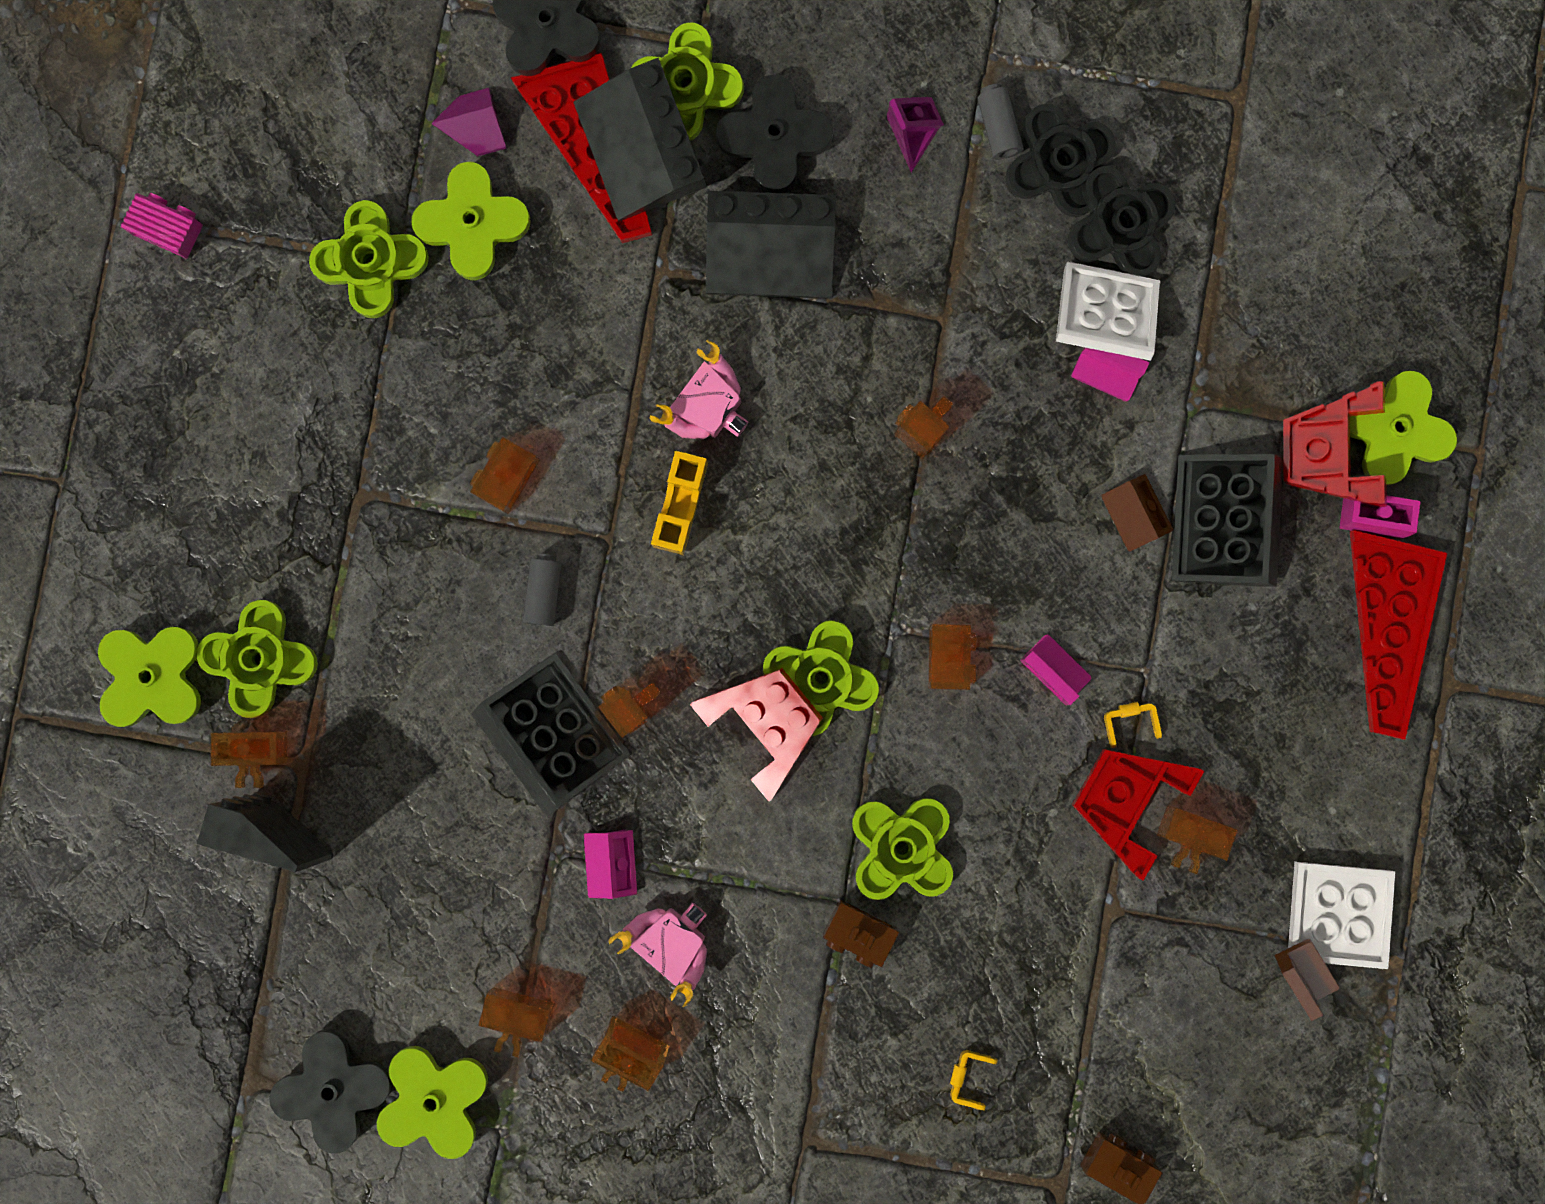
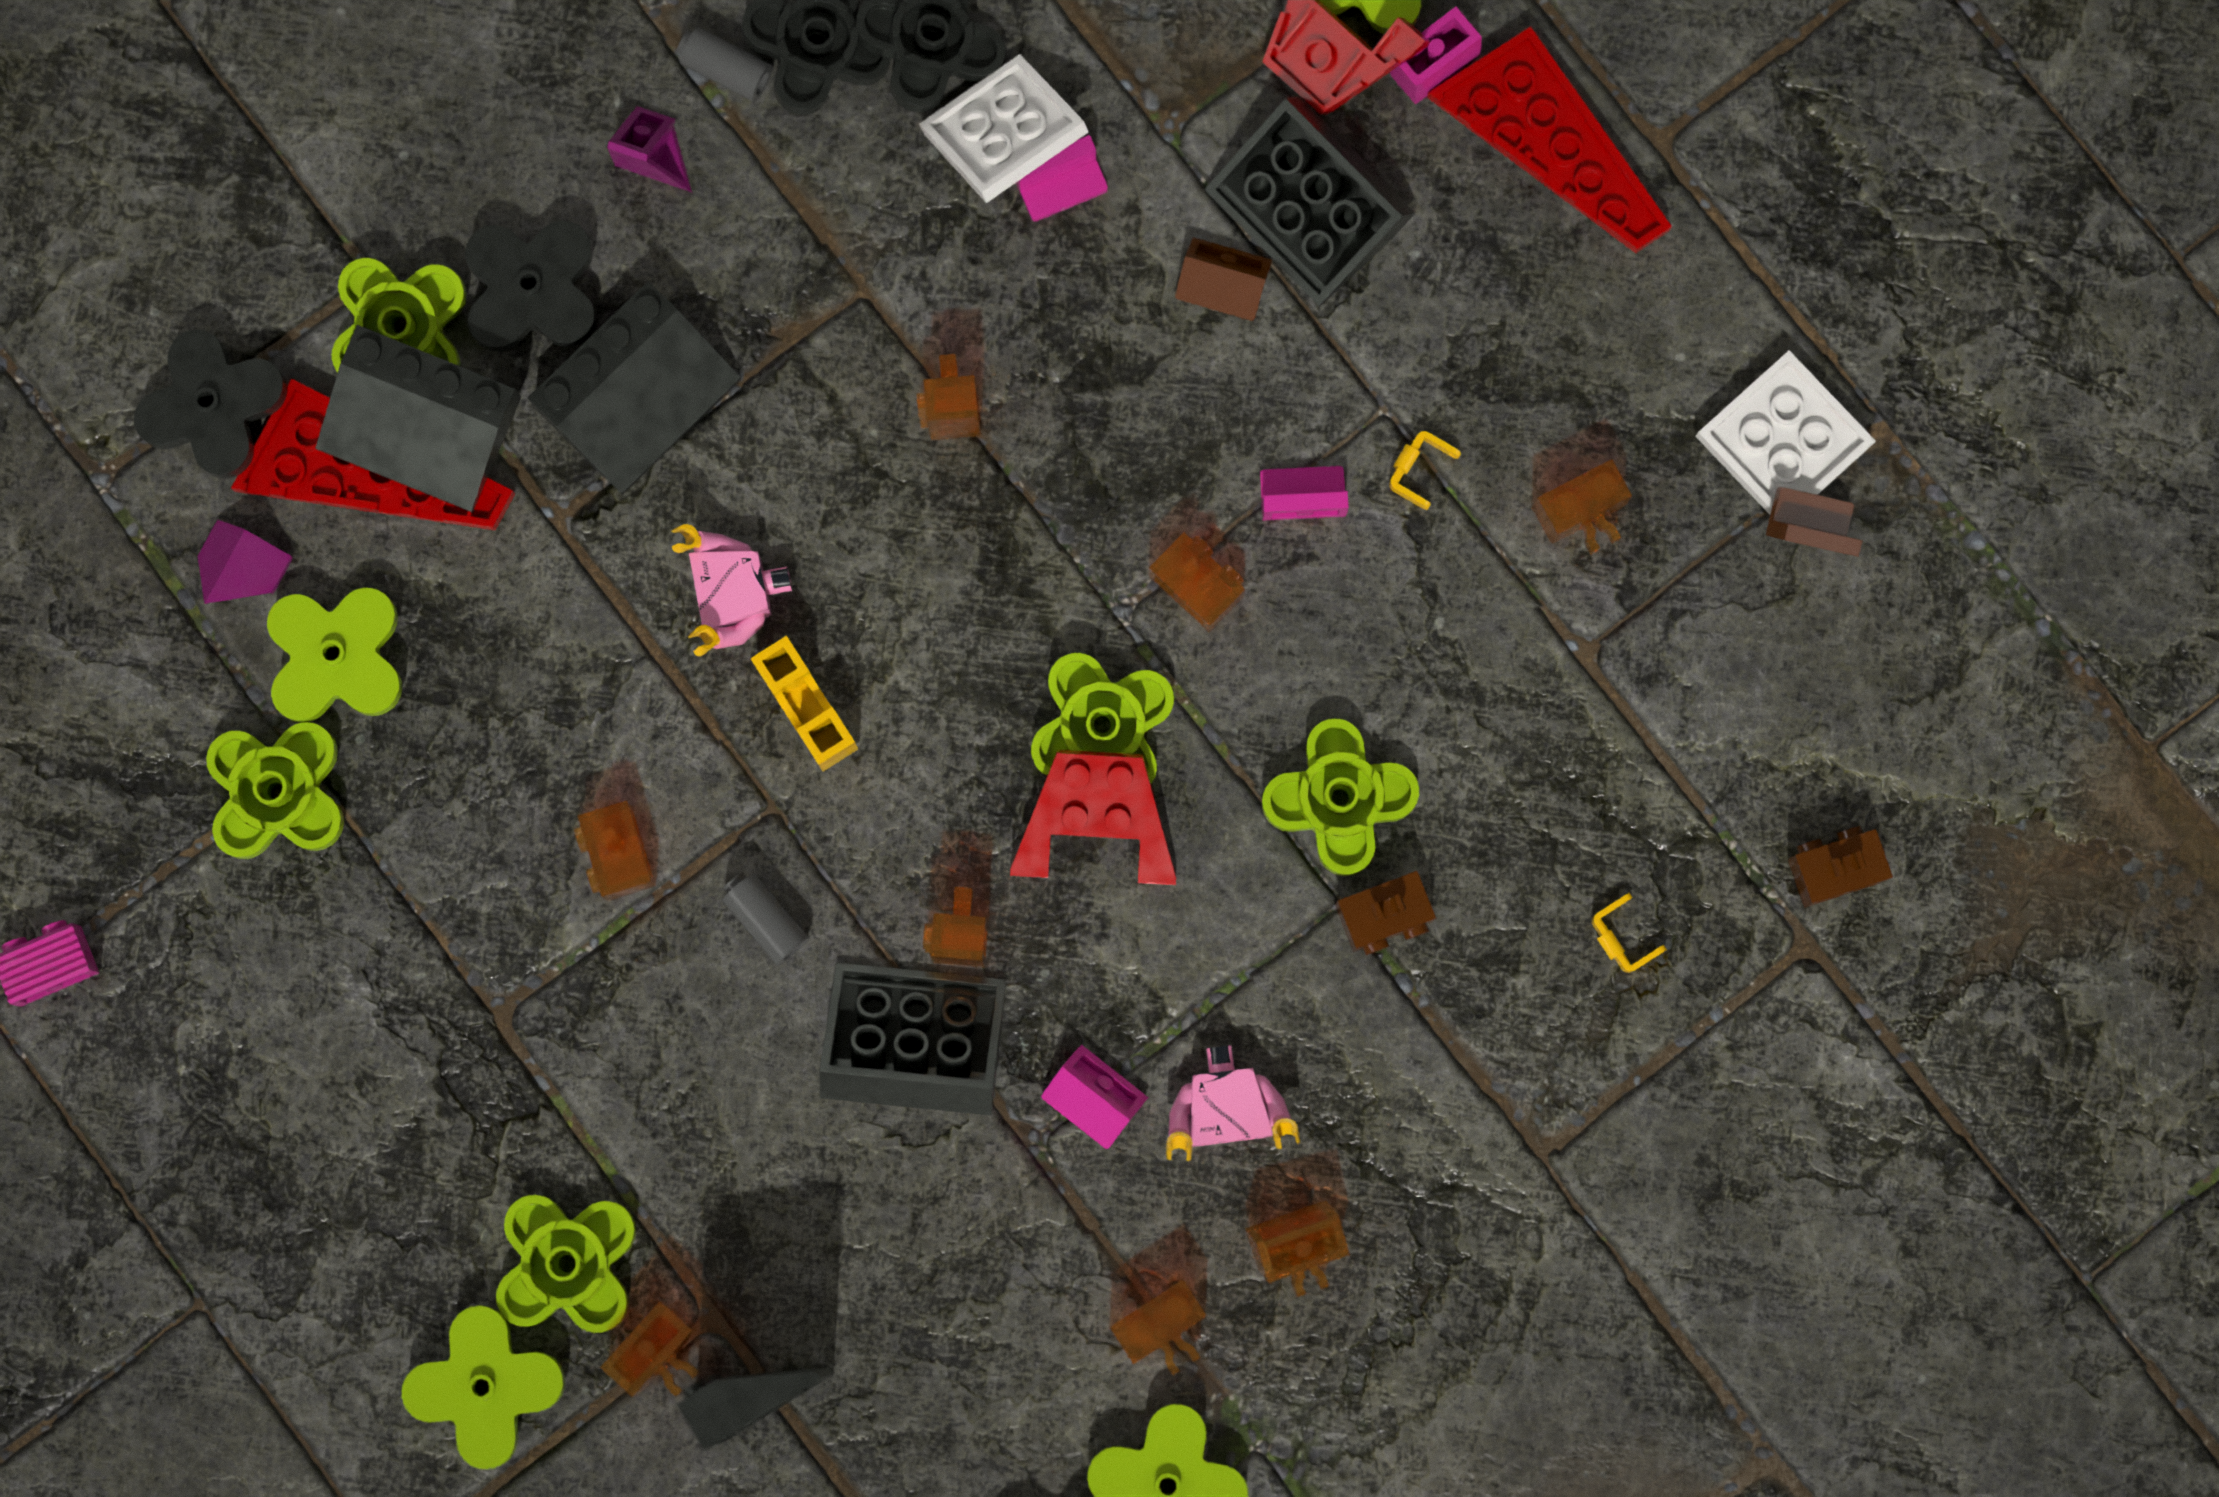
camera: 50 degrees left, 5 degrees down
red wing [1072,749,1204,881] -> none

